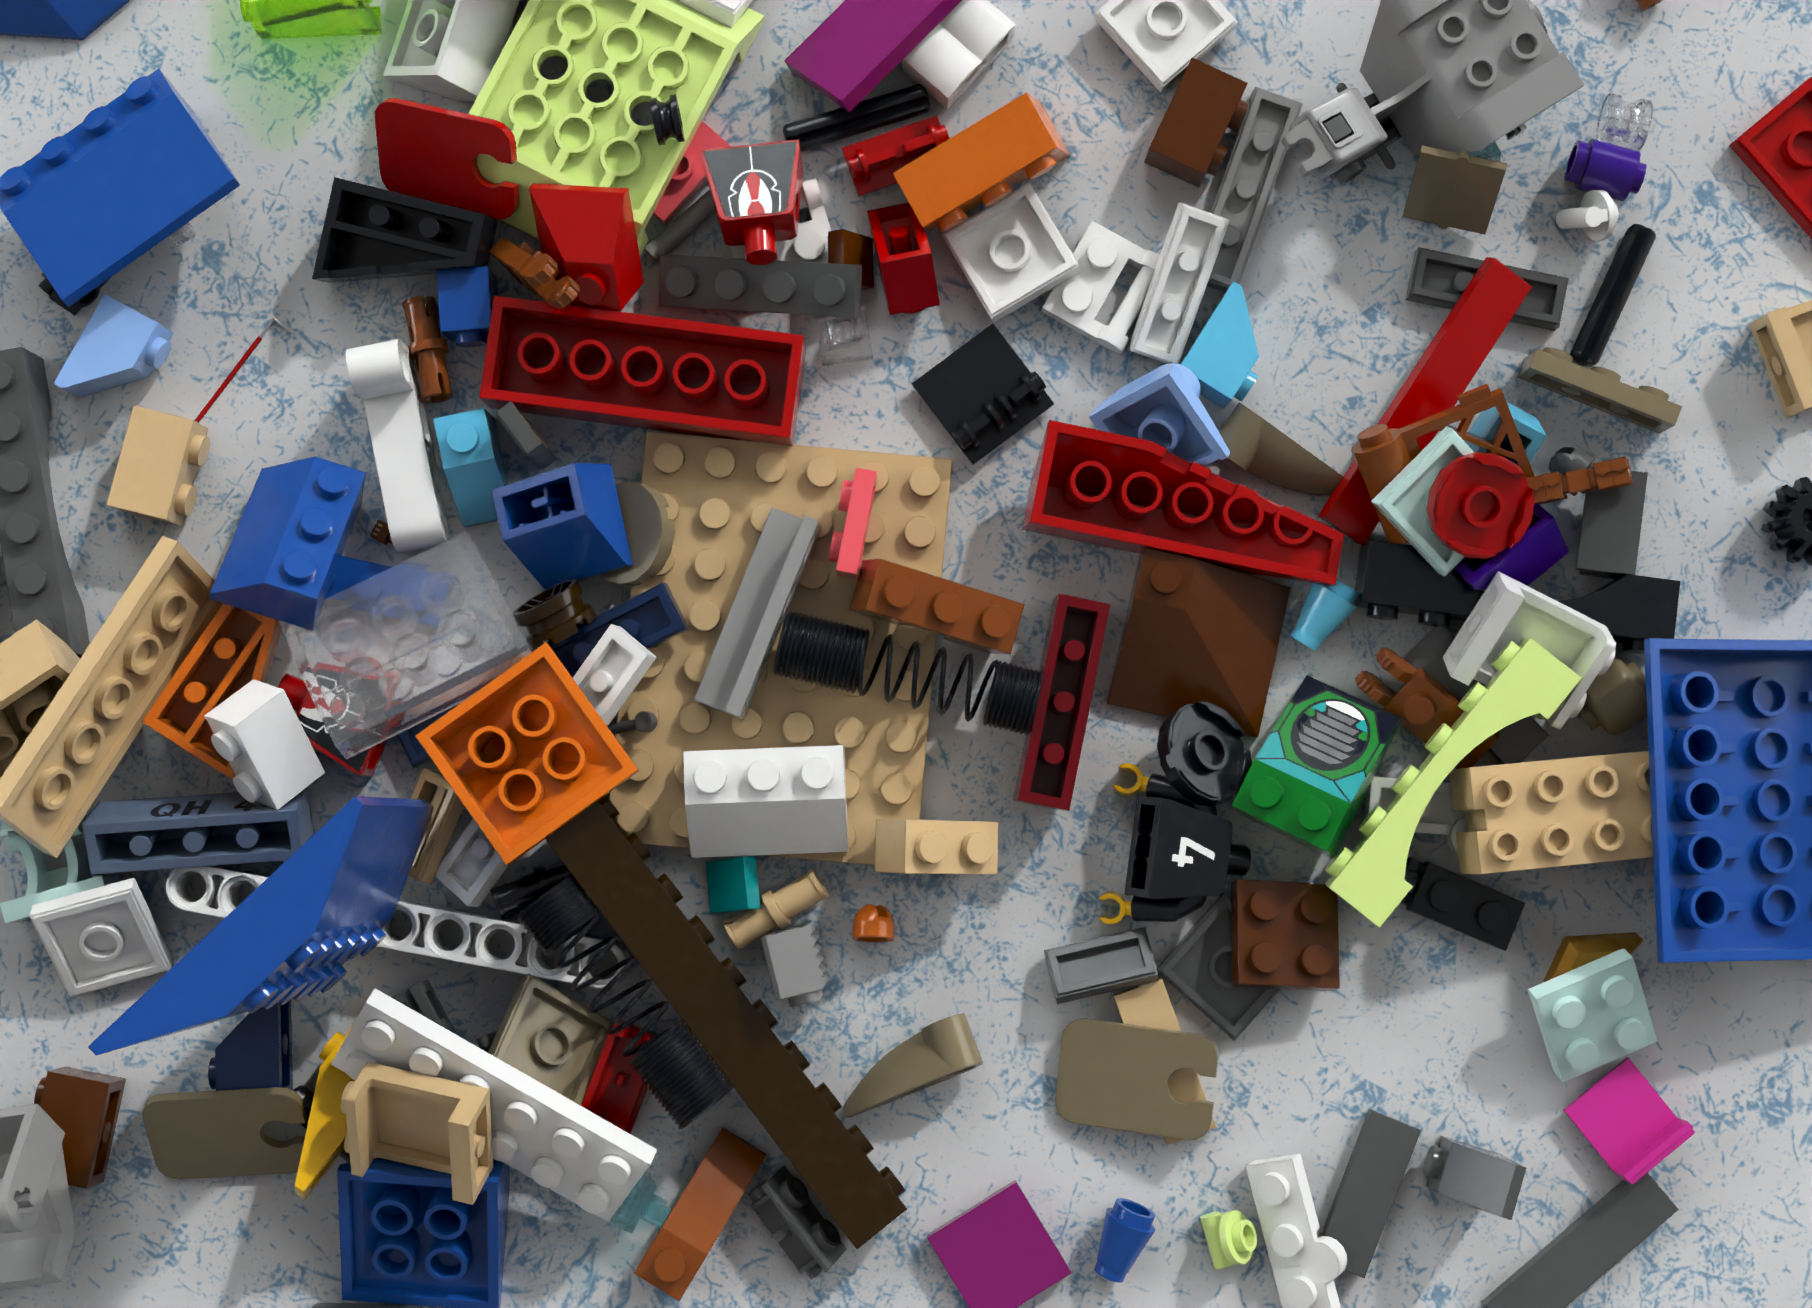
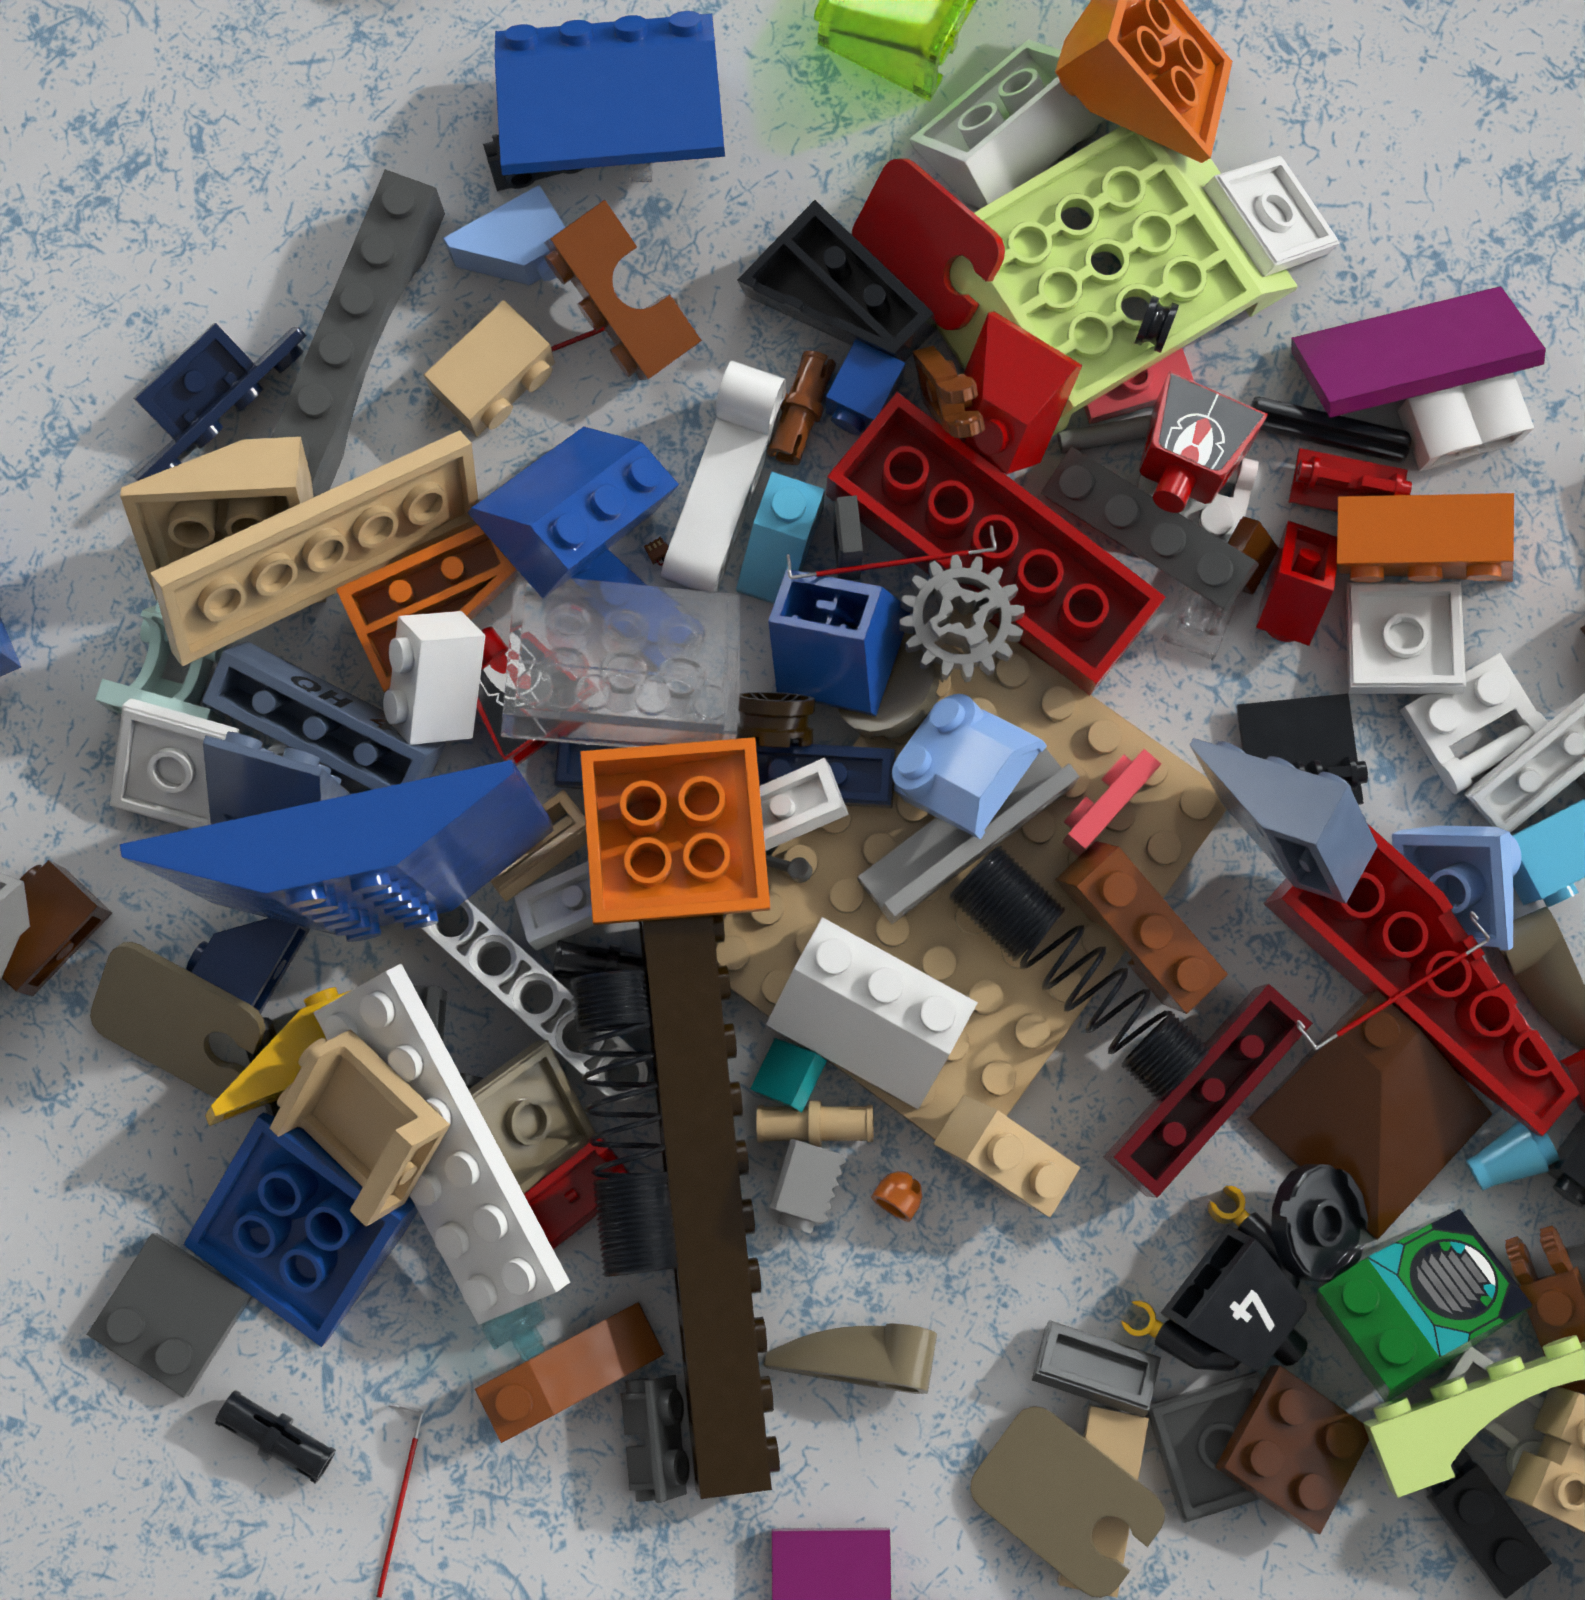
camera: 30 degrees right, 5 degrees down
none -> sand blue slope [203,731,350,824]
none -> dark orange arch [544,200,702,380]
none -> red piece [786,526,996,579]
none -> light blue slope [892,694,1047,839]
none -> light grey gear [899,555,1025,682]
none -> sand blue slope [1190,738,1378,904]
none -> red piece [1297,911,1490,1050]

